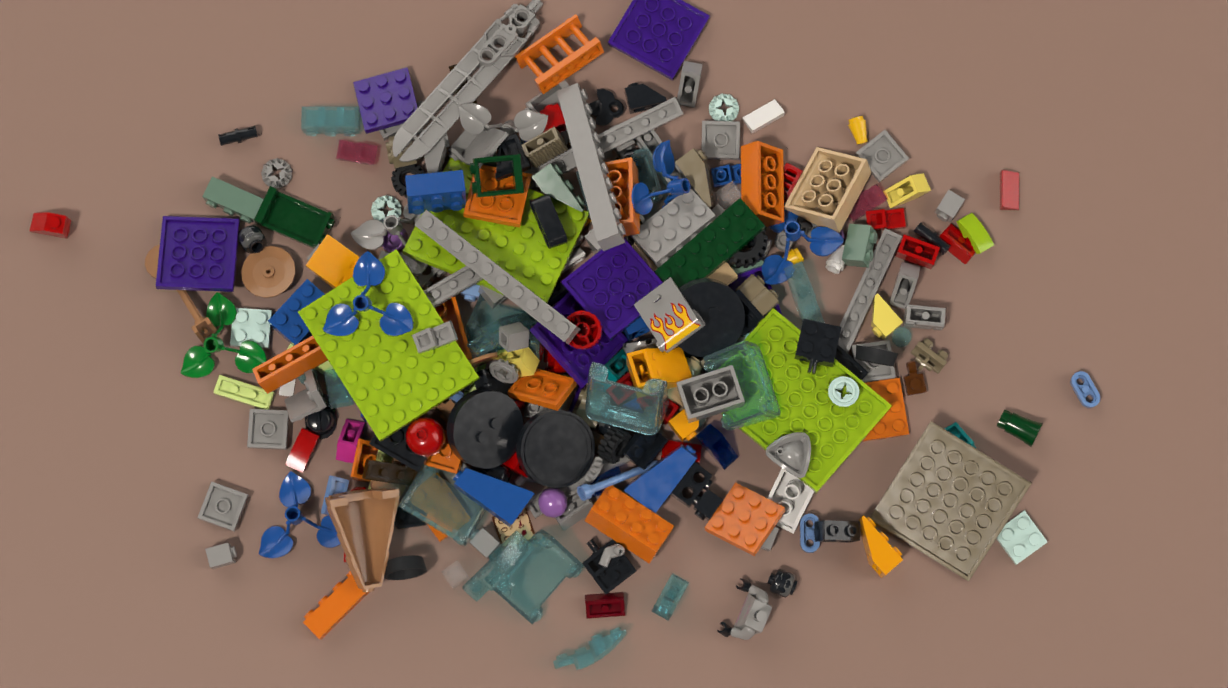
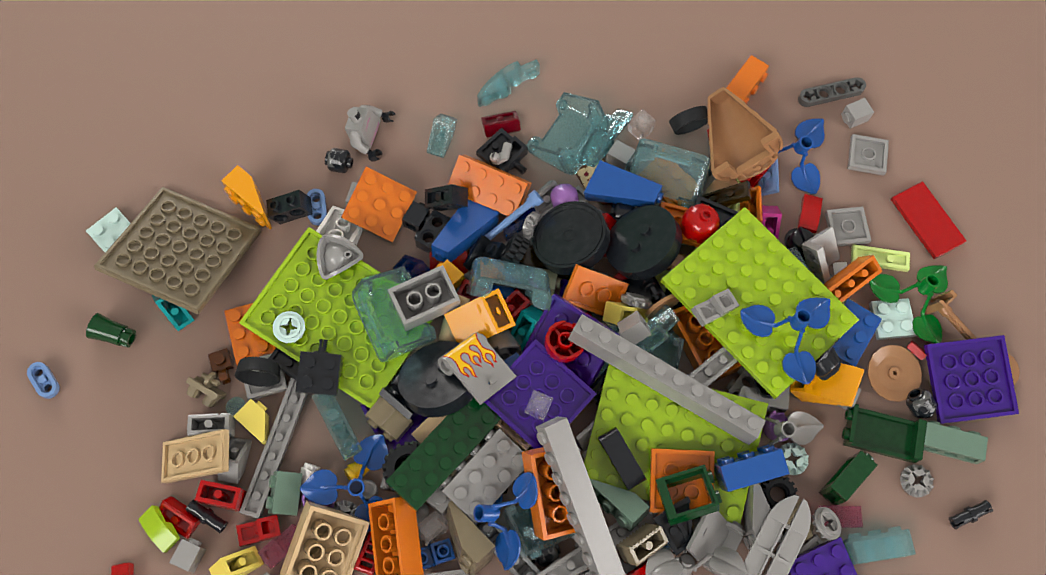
camera: 170 degrees right, 10 degrees down
none -> tan tile [161,429,229,483]
none -> black brick [425,184,468,211]
none -> clear brick [524,390,553,420]
none -> dark grey beam [798,77,866,107]
none -> light grey gear [812,507,841,541]
none -> black piece [815,337,841,380]
none -> dark green window [819,450,878,507]
none -> red tile [891,181,967,259]
none -> tile [907,340,927,360]

